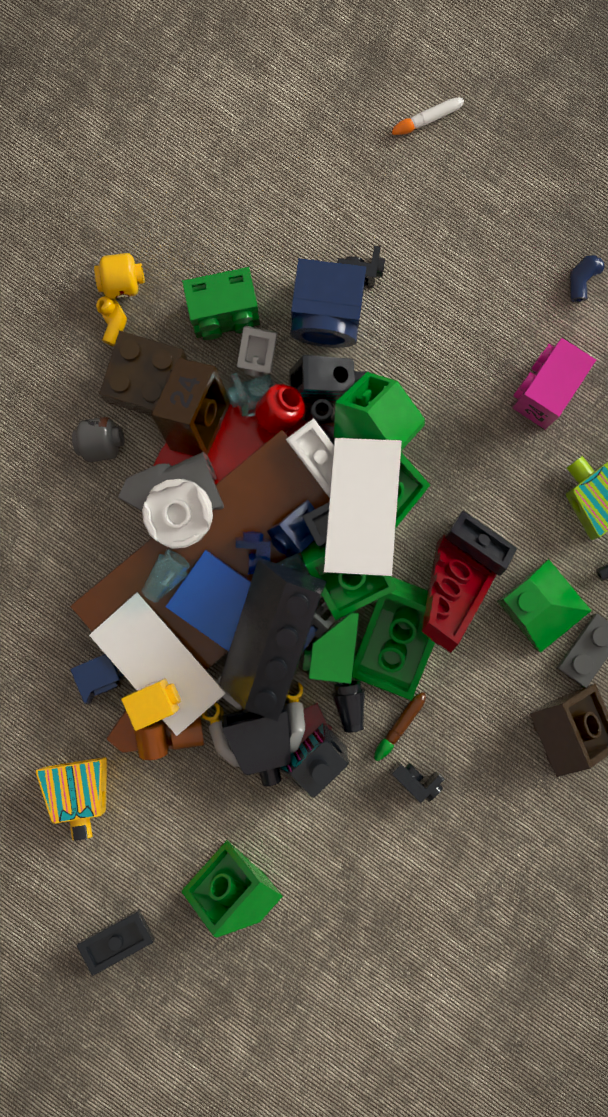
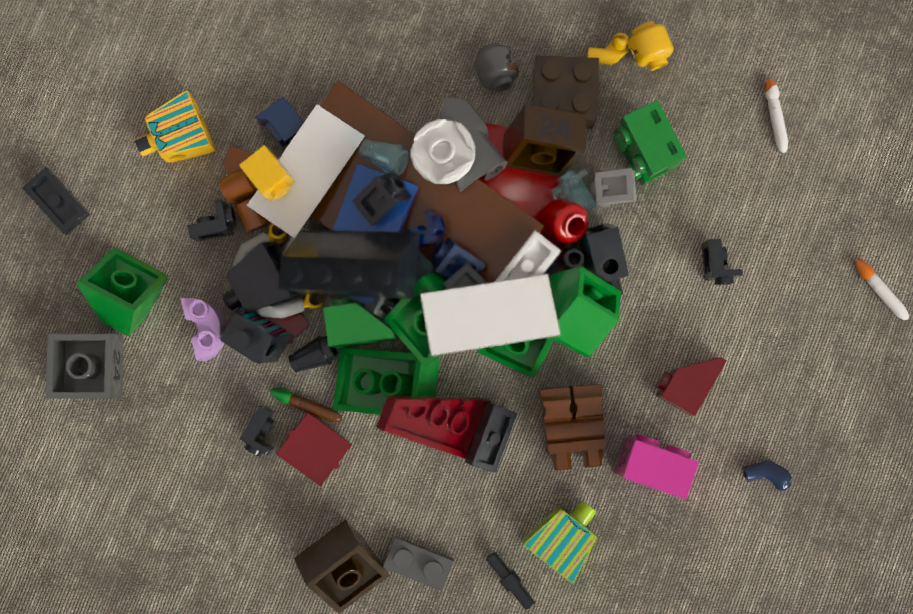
camera: 80 degrees right, 0 degrees up
dark blue piece [290,258,366,348] -> none
green slope [497,559,592,653] -> none
none -> dark grey brick [46,334,124,399]
none -> lavender cylinder [181,298,228,361]
none -> black bracket [187,200,236,242]
none -> dark red piece [276,412,352,486]
none -> black bracket [353,173,411,226]
none -> reddish brown hips [538,383,607,471]
none -> dark red slope [656,357,727,416]
none -> white piece [765,78,788,153]

